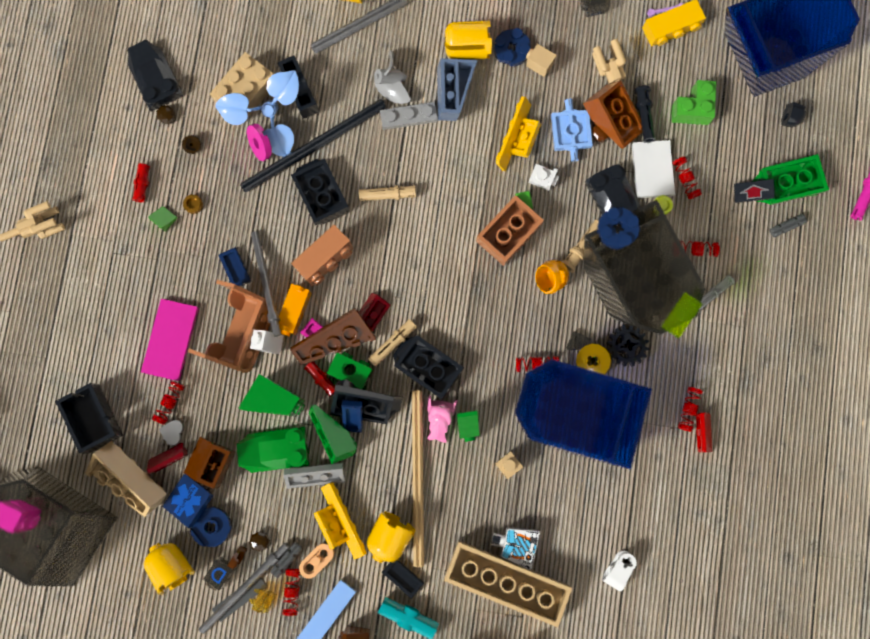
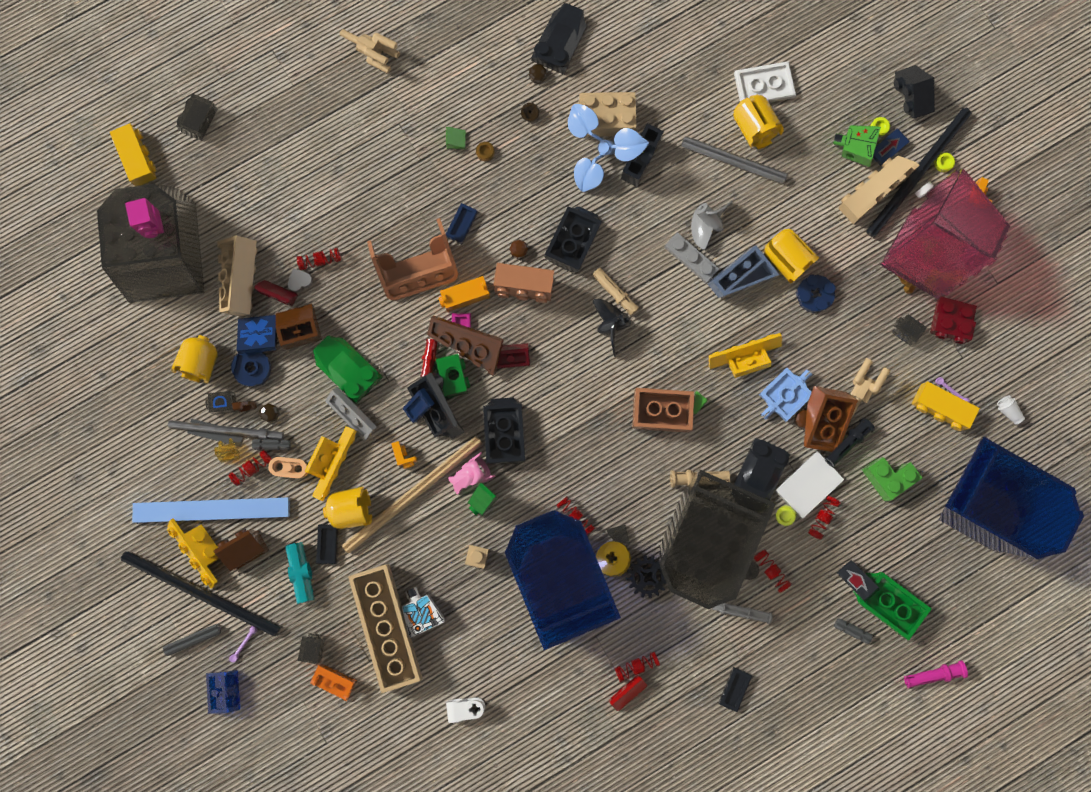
camera: 45 degrees right, 0 degrees up
black piece [55,383,123,454] -> none
red pin [132,163,150,203] -> none
dark pink tile [141,299,199,381] -> none
green slope [238,374,306,417] -> none
black axle [240,99,386,192] -> none
dark pink tile [247,123,272,161] -> none
white brick [250,330,284,354] -> none
flat silver bar [251,231,281,337] -> none
green slope [308,404,357,464] -> none
tan pin [367,319,417,367] -> none
tan brick [526,44,556,77] -> none
white bracket [528,164,559,191] -> none
light orange helmet [535,260,569,294] -> none
dark blue plate [597,208,639,249] -> none
clear neon green plate [661,292,703,339] -> none
black piece [781,102,807,127] -> none
none -> light orange bracket [391,441,418,469]
none -> reddish brown tile [509,240,528,260]
none -> black piece [593,299,631,357]
none -> black tile [718,667,753,712]

